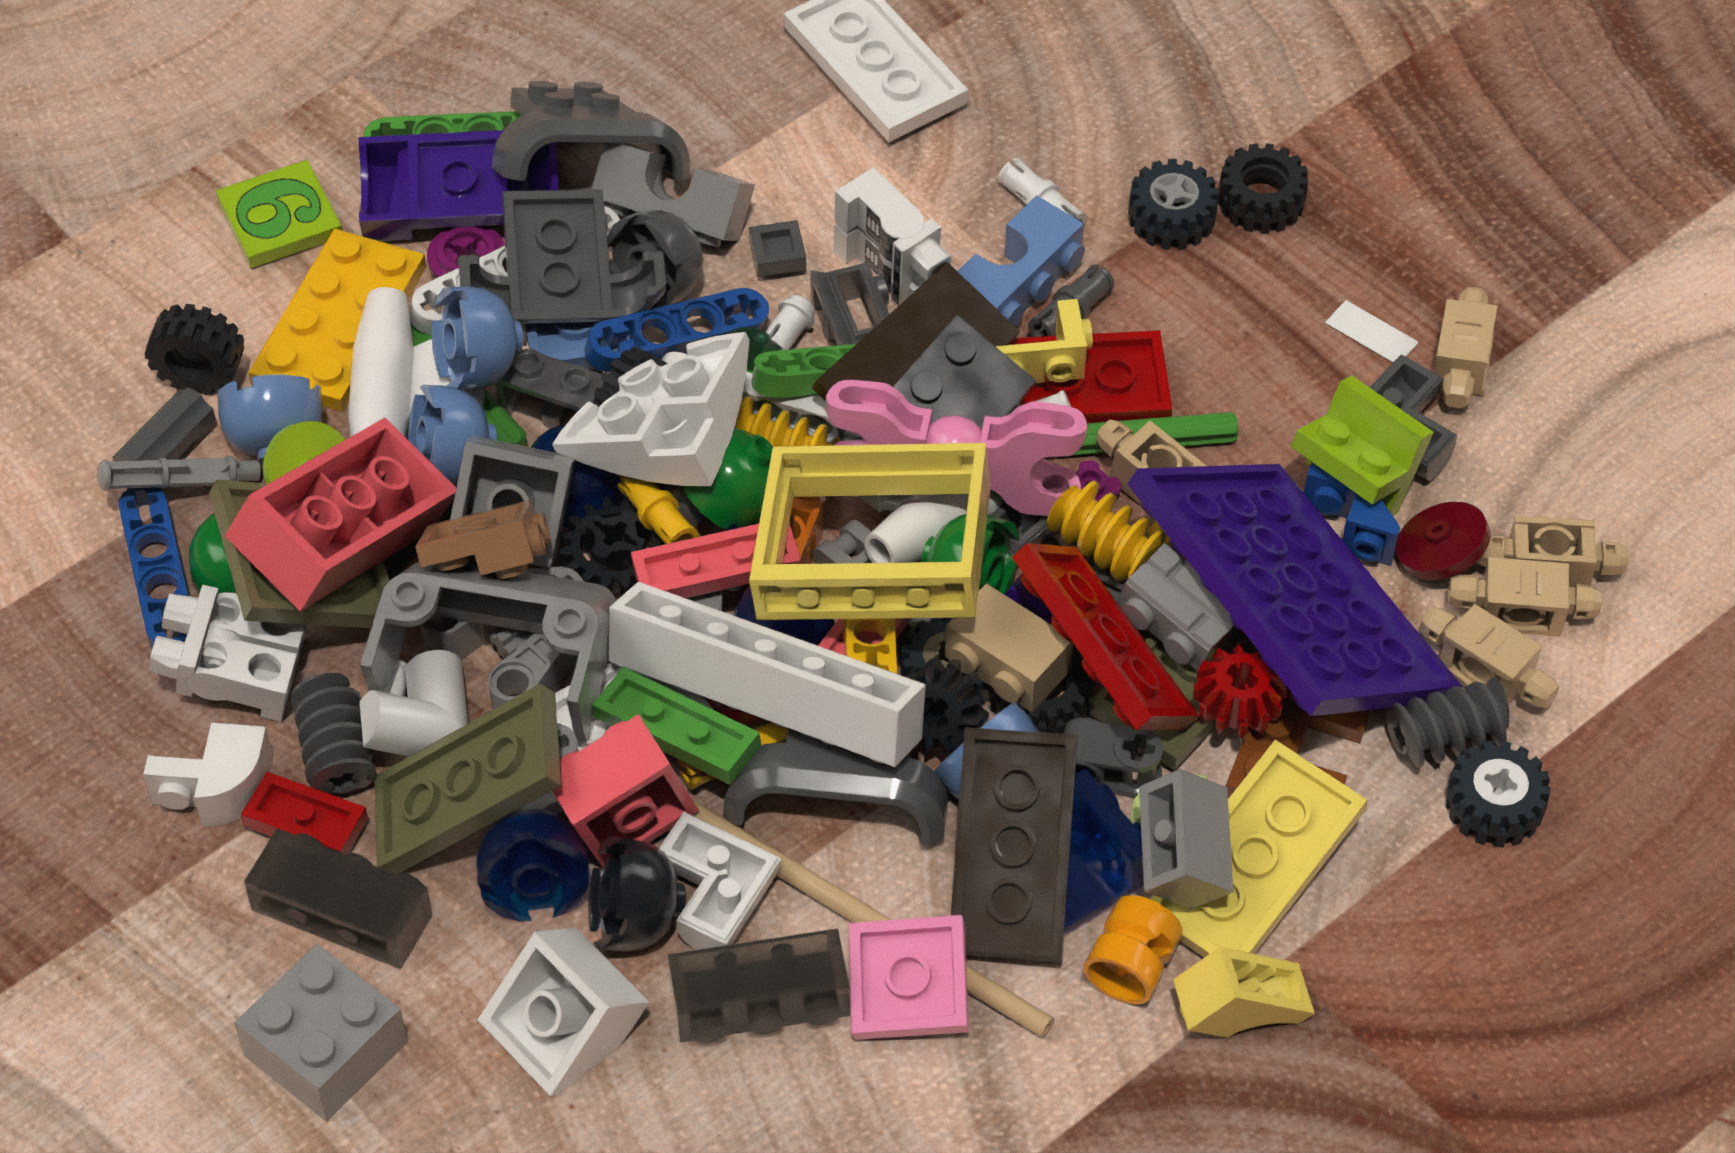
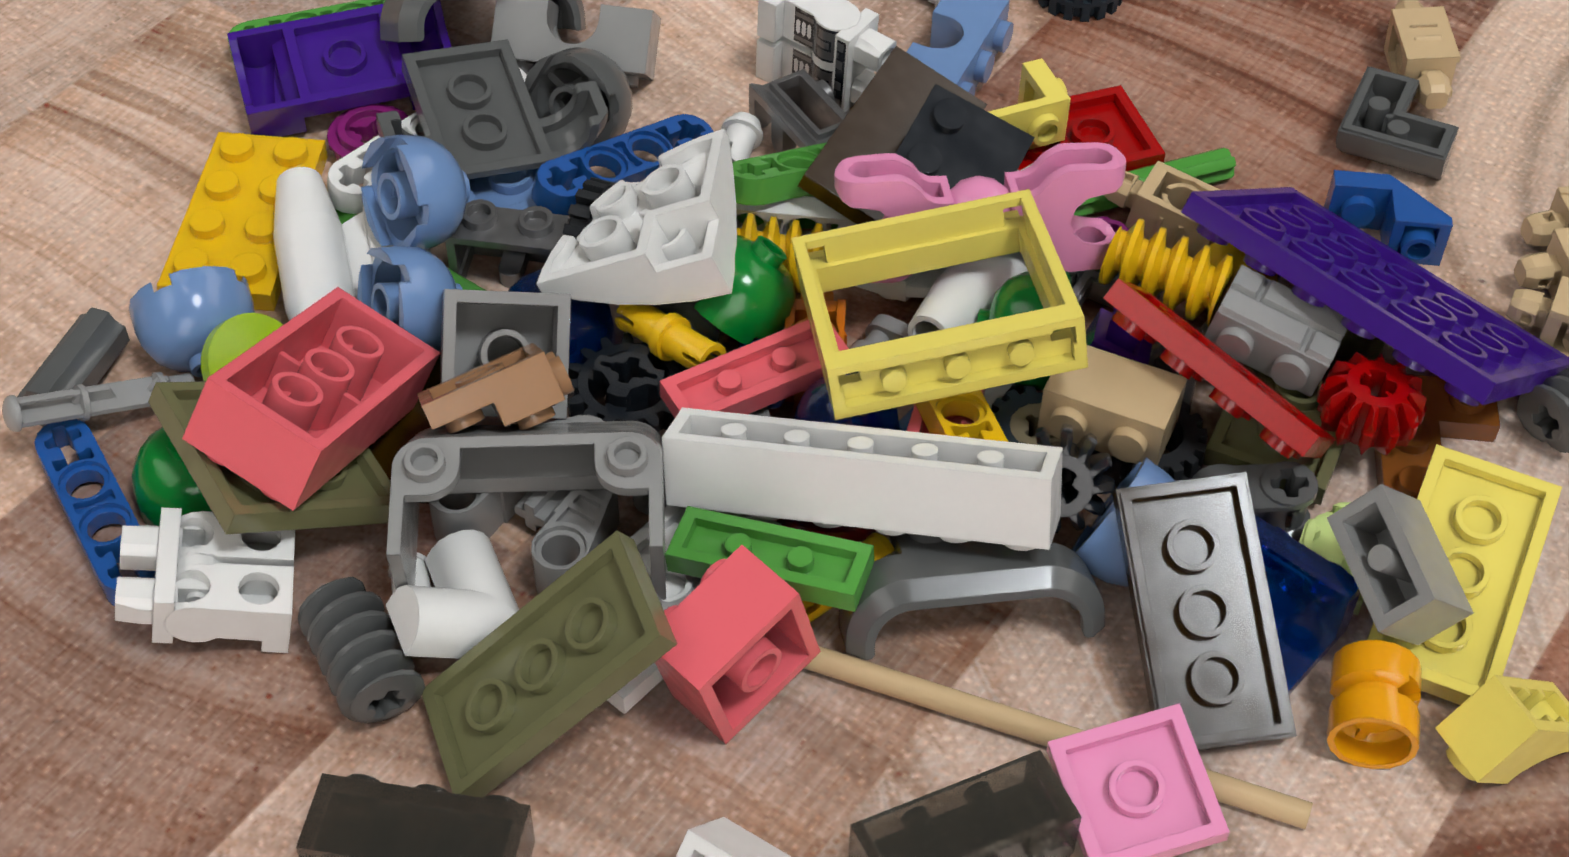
camera: 15 degrees left, 5 degrees down
white brick [143,723,273,827] -> none
black tyre [145,304,245,395] -> none
lime tile [215,159,342,269] -> none
red plate [241,771,368,863] -> none
clear blue cylinder [476,809,589,922] -> none
black cylinder [588,837,686,951] -> none
white brick [659,812,782,958] -> none
dark grey plate [749,220,807,277] -> none
dark grey pin [1028,264,1115,337] -> none
lime bracket [1290,375,1434,516] -> none
white sticker [1325,300,1419,362] -> none
dark red piece [1396,501,1491,580] -> none

